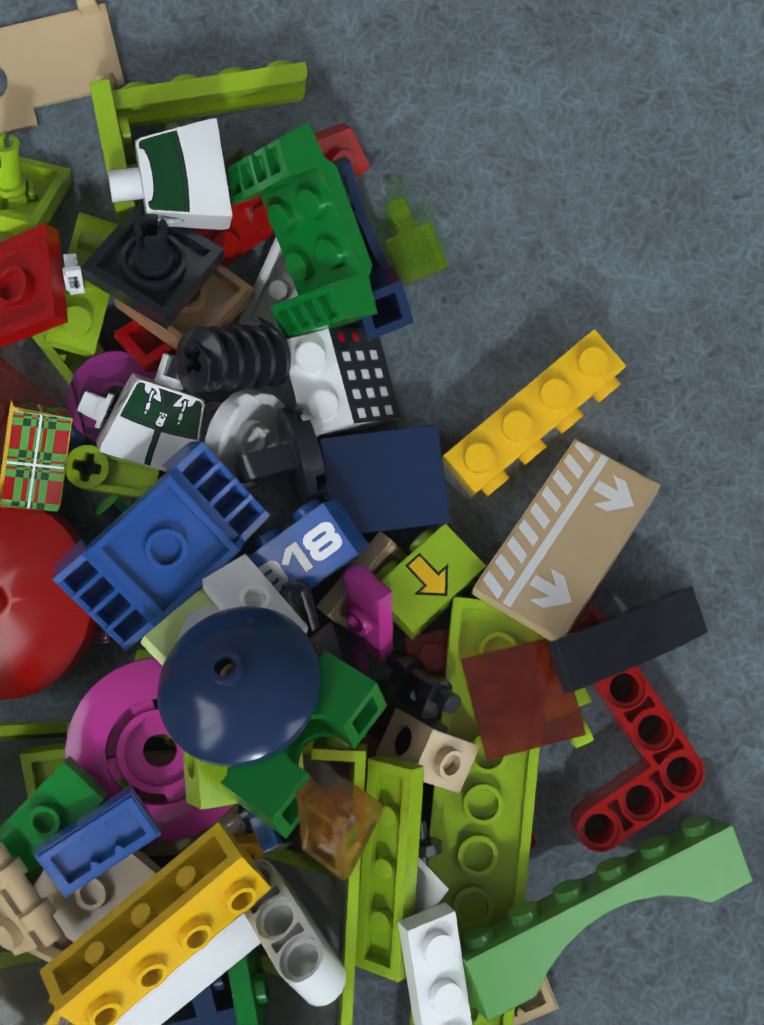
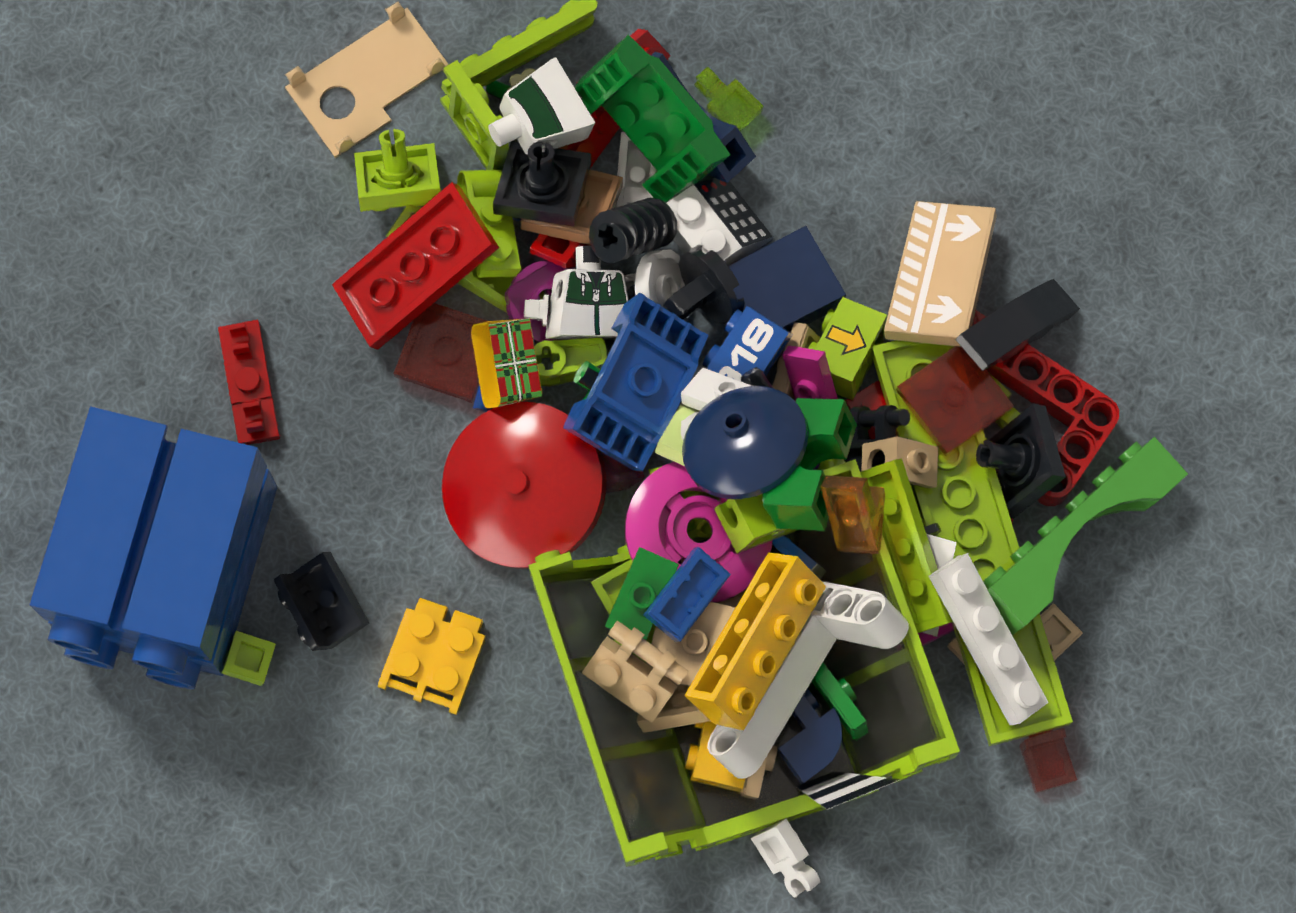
camera: 20 degrees left, 10 degrees down
white piece [62,253,85,295] -> none
yellow brick [442,329,627,498] -> none
none -> black plate [976,403,1066,519]

